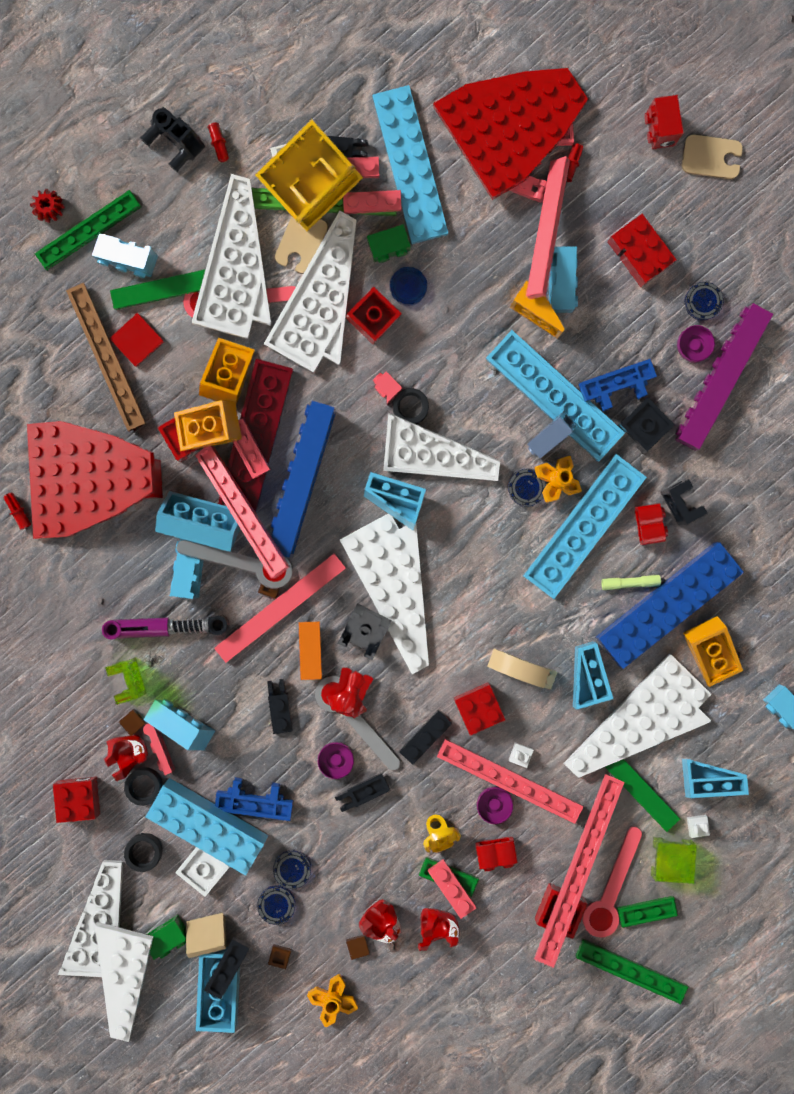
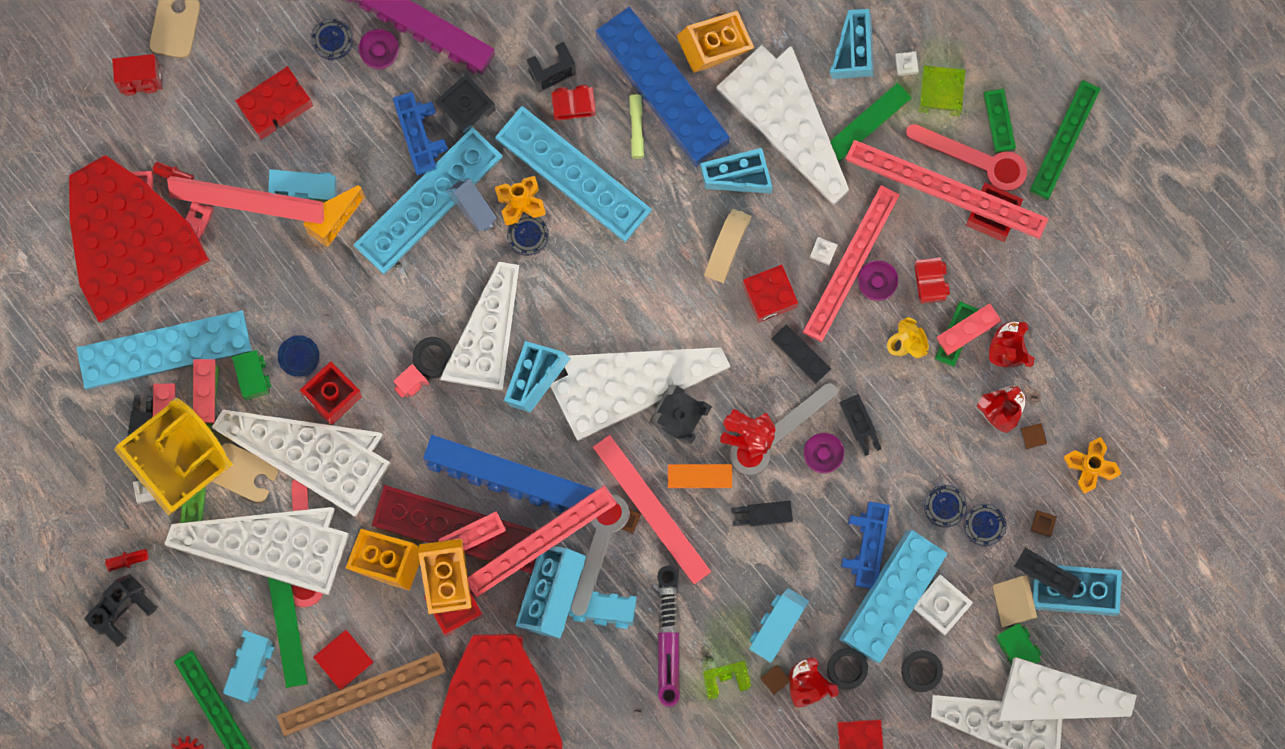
camera: 90 degrees left, 10 degrees down
coral plate [143,723,175,775] -> none

